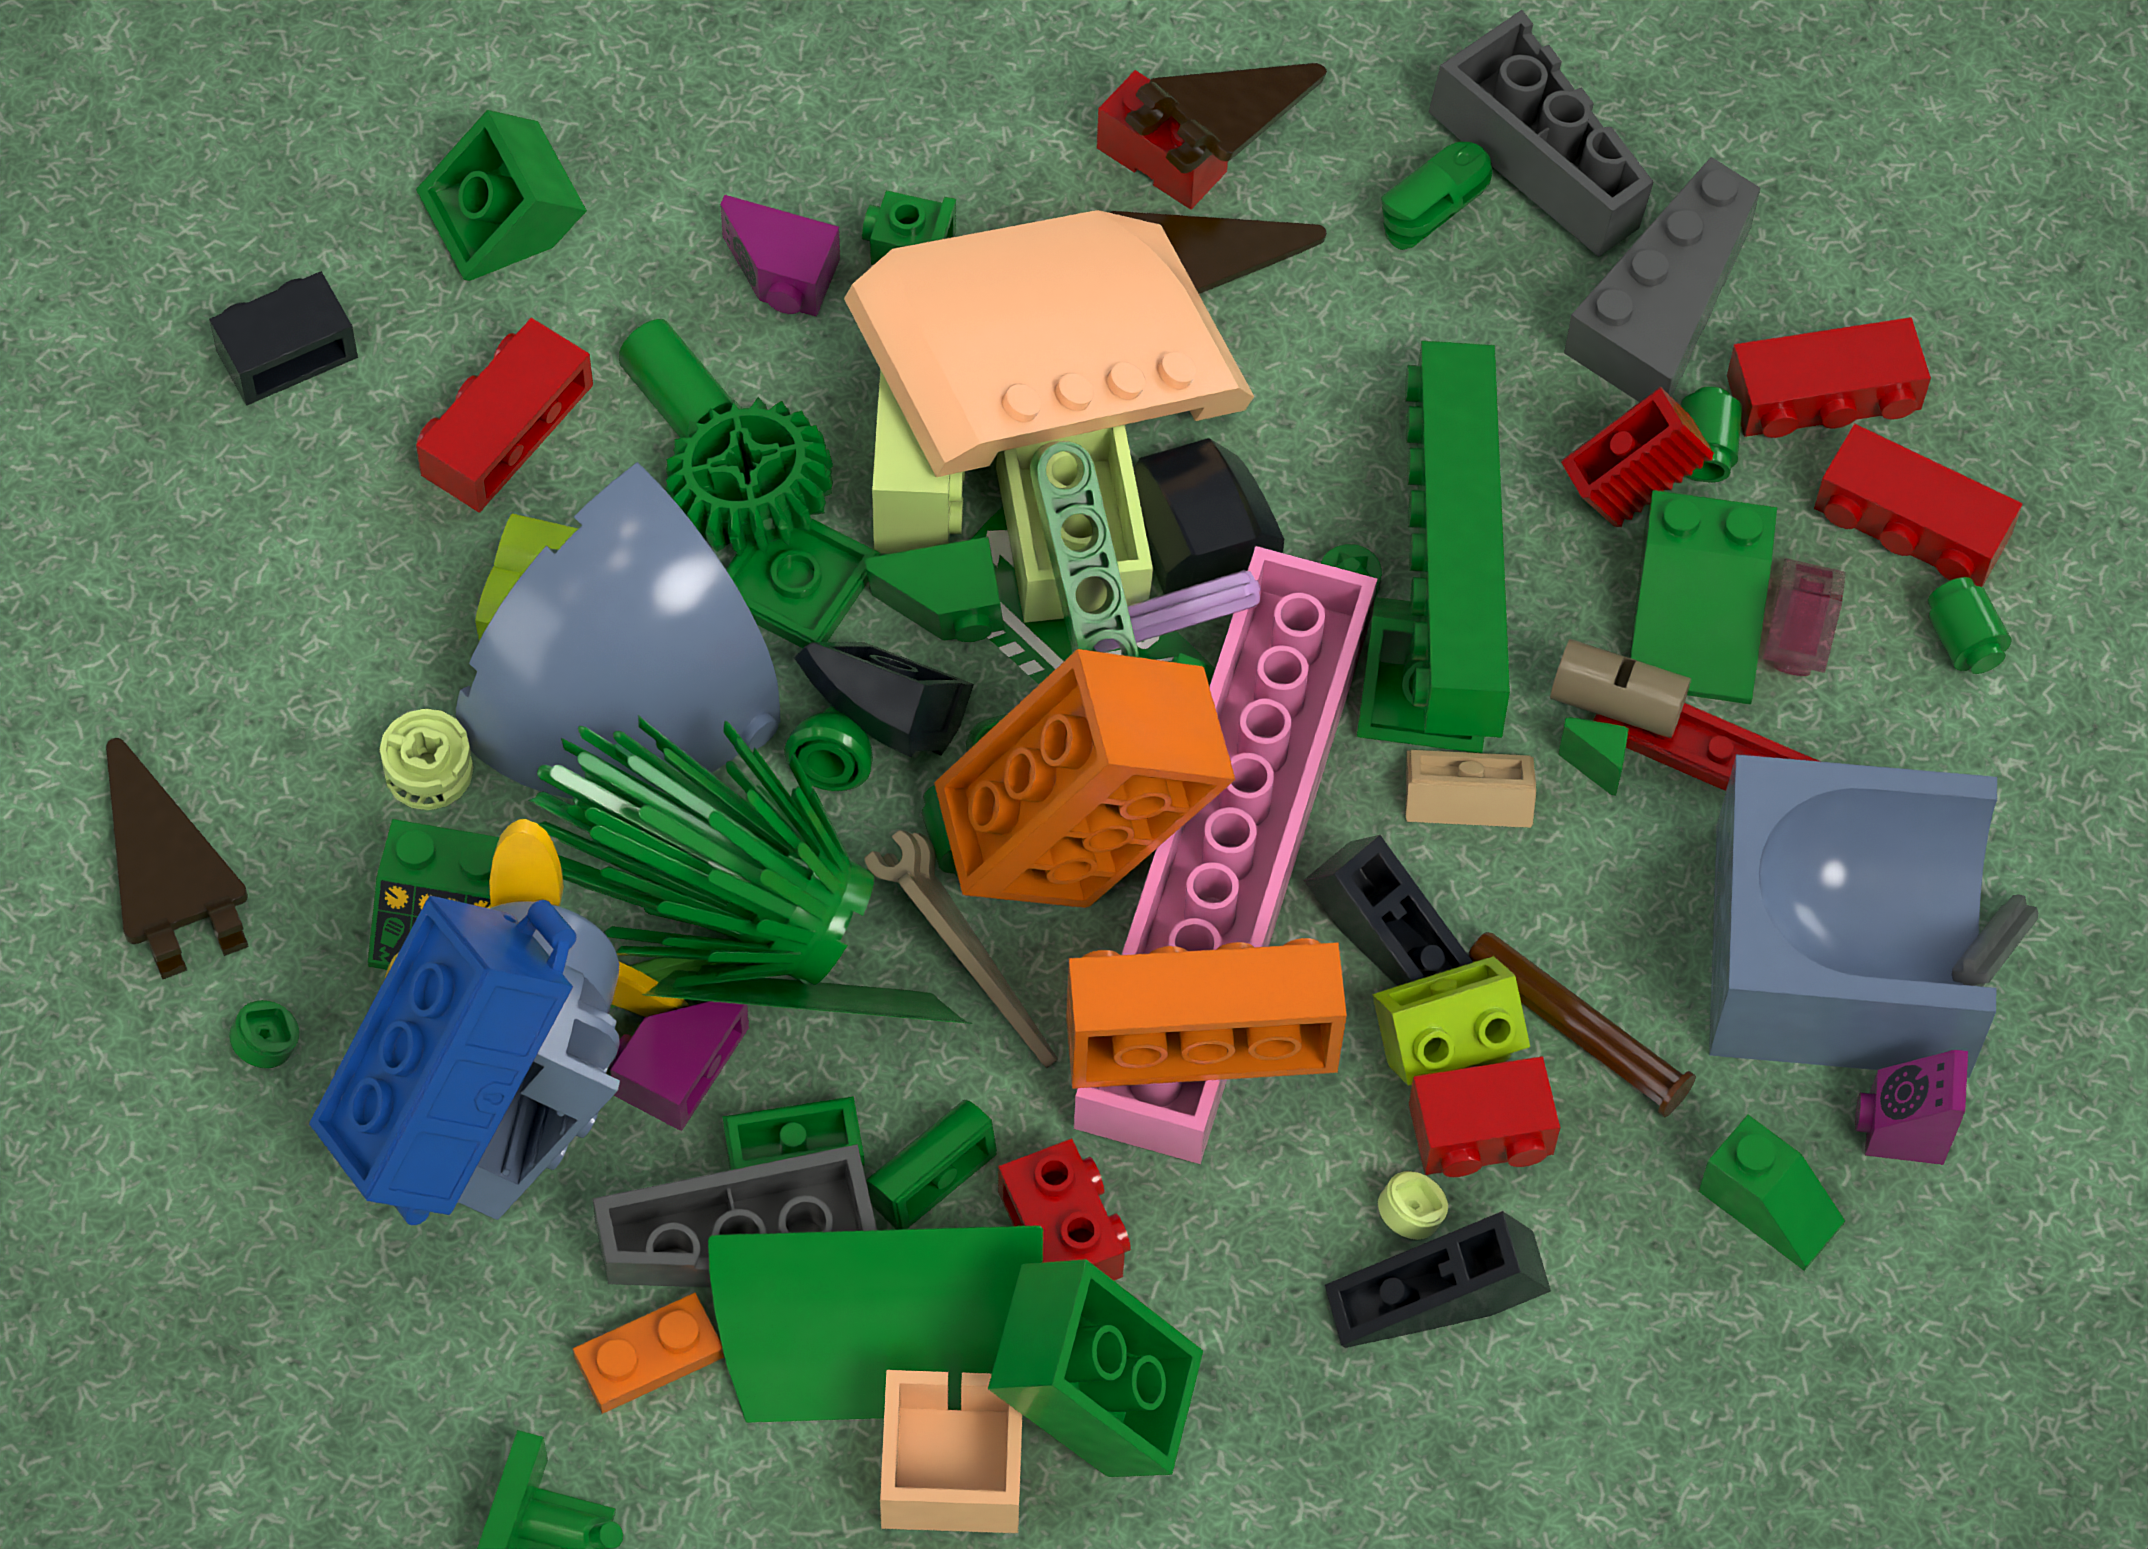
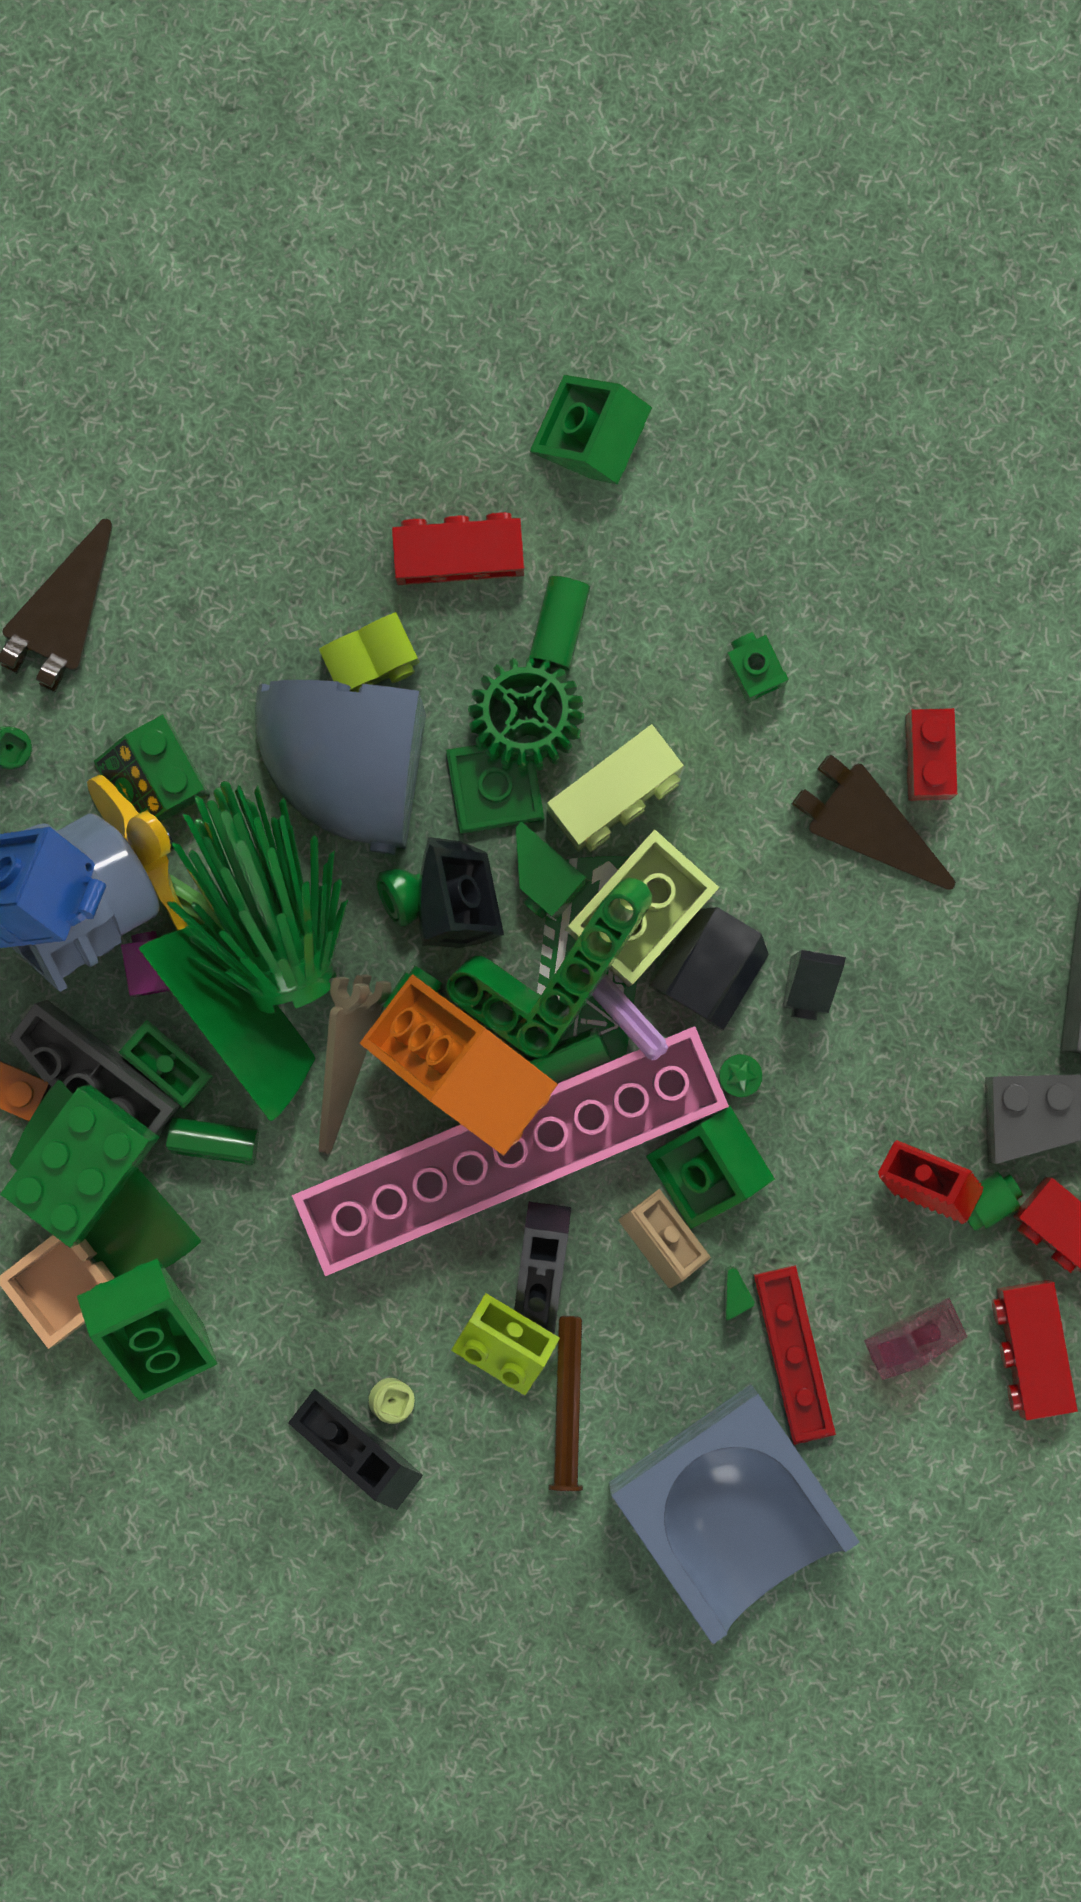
camera: 55 degrees right, 25 degrees up
black piece [209,271,358,406] -> none
yellowish green wheel [380,709,473,810] -> none
magenta slope [720,195,840,317] -> none
light nougat slope [844,210,1254,477] -> none
red brick [998,1138,1131,1281] -> none
orange brick [1066,938,1347,1089] -> none
dark brown flag [1125,63,1327,173] -> none
green arm [1381,141,1492,250] -> none
green brick [1405,341,1510,738] -> none
red brick [1409,1056,1560,1177] -> none
dark tan pin [1550,639,1691,738] -> none
green slope [1629,490,1777,705] -> none
green slope [1698,1115,1845,1271] -> none
magenta slope [1855,1050,1968,1165] -> none
green brick [1927,577,2012,674] -> none
dark grey axle [1951,894,2039,987] -> none
none -> green brick [0,1085,160,1248]
none -> black slope [783,950,846,1021]

